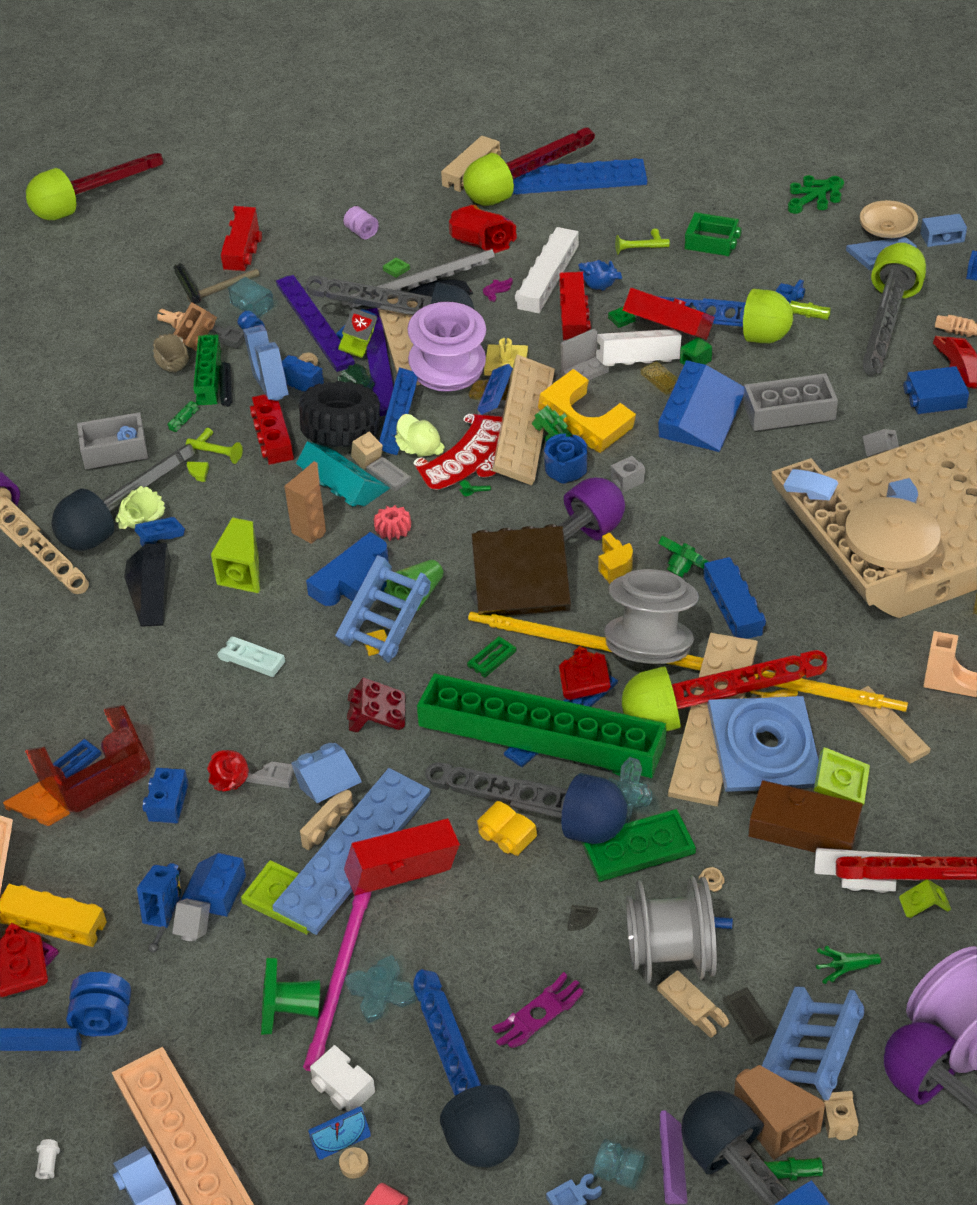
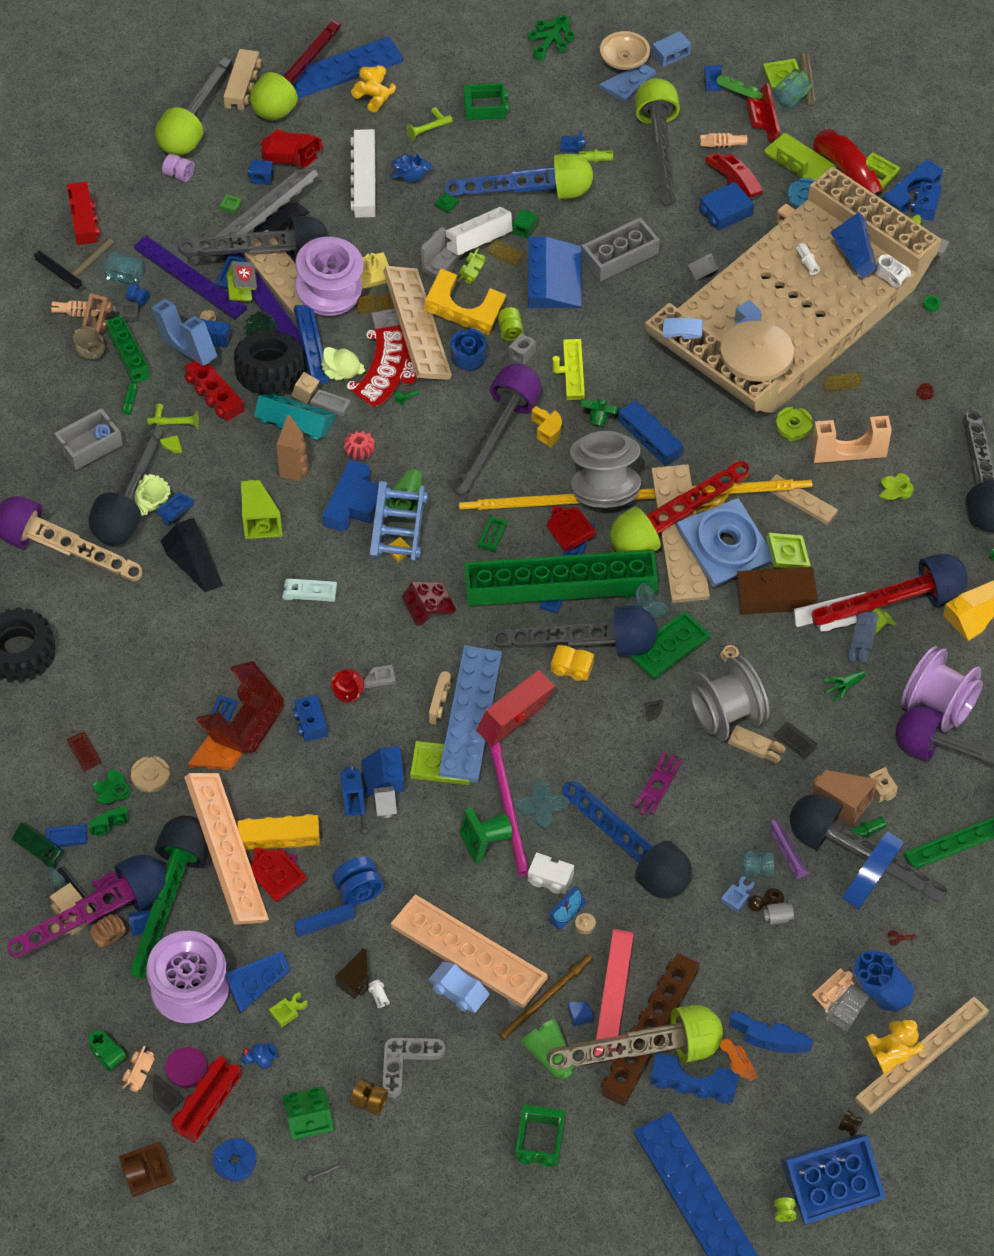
camera: 25 degrees left, 10 degrees up
black axle [219,361,233,407] -> none
medium blue slope [291,743,361,803] -> none
dark brown panel [472,524,571,616] -> none
blue tile [477,364,513,415] -> none
magenta piece [483,278,513,302] -> none
green hips [532,405,572,442] -> none
red wedge [559,272,591,340] -> none
red brick [623,287,715,340] -> none
medium blue fence [762,987,864,1100] -> none
none -> lime piece [155,57,232,156]
none -> blue brick [247,160,274,185]
none -> dark brown slope [335,948,368,999]
none -> yellow animal [351,65,396,113]
none -> lime hinge [458,248,485,284]
none -> lime wheel [497,307,524,341]
none -> neon yellow plate [552,339,585,400]
none -> lime plate [776,407,812,441]
none -> sand blue hinge [848,612,879,663]

